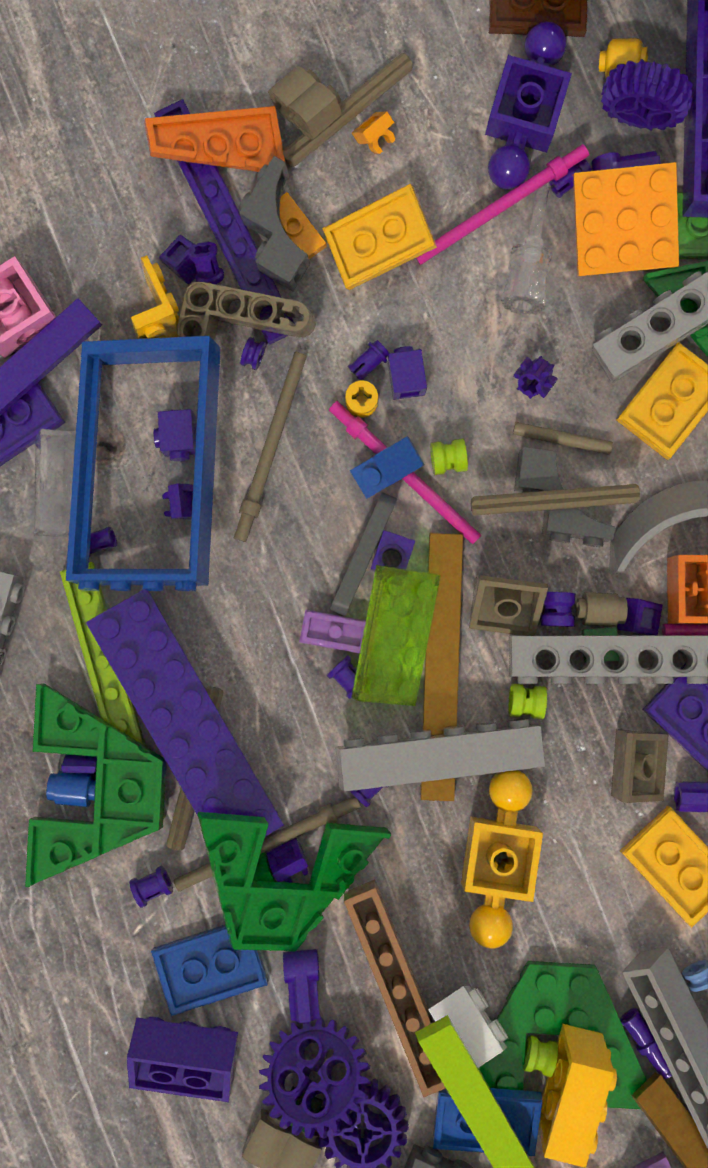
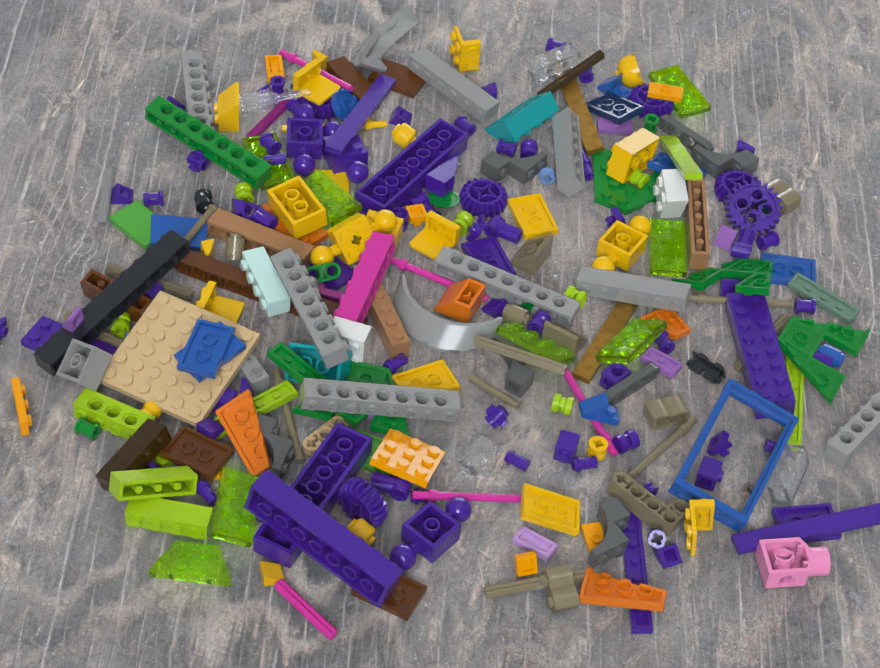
camera: 160 degrees left, 40 degrees down
dark purple slope [127,1017,238,1102] -> none
none -> clear neon green plate [495,322,577,365]
none -> dark purple pin [504,450,531,472]
none -> lavender tile [512,525,558,562]
none -> dark purple tile [605,206,626,228]
none -> dark purple wheel [612,429,640,455]
none -> orange wing [638,309,691,341]
none -> dark tan brick [643,395,690,430]
none -> clear neon green plate [649,218,687,278]
none -> black hinge [686,351,726,385]
none -> medium lavender slope [714,224,738,251]
none -> dark purple bush [756,231,780,251]
none -> sand green tile [787,272,860,325]

